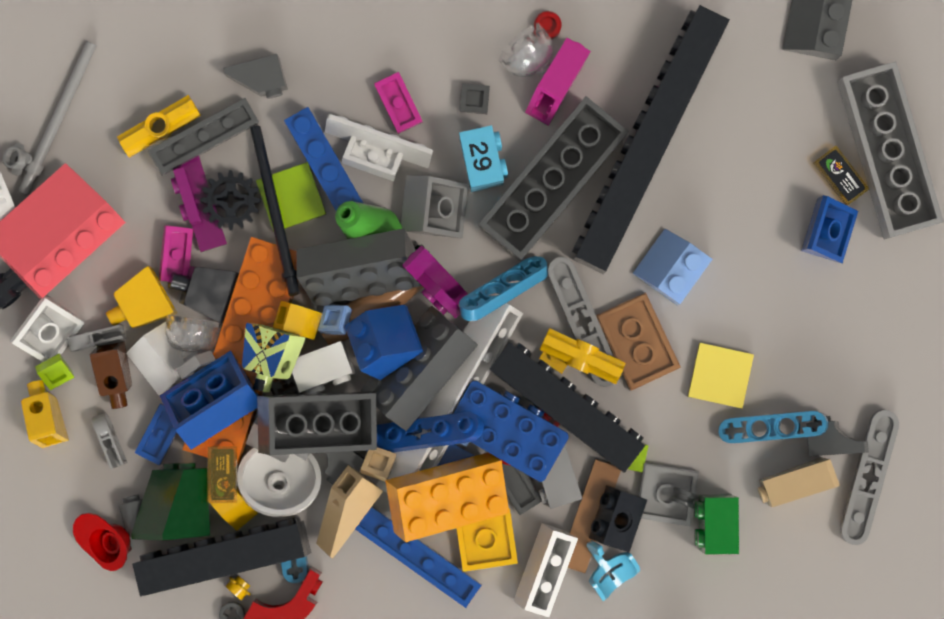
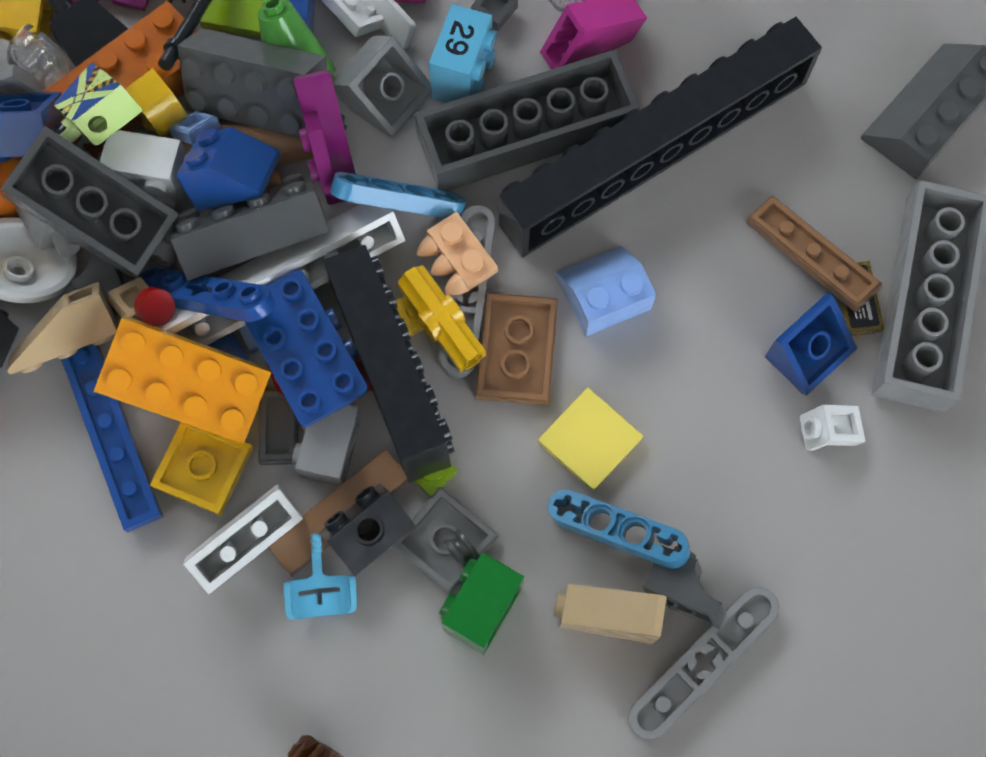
camera: 25 degrees right, 15 degrees down
none -> red tile [134,287,175,326]
none -> light nougat plate [417,211,498,295]
none -> medium nougat tile [747,195,882,313]
none -> white bracket [800,404,866,451]

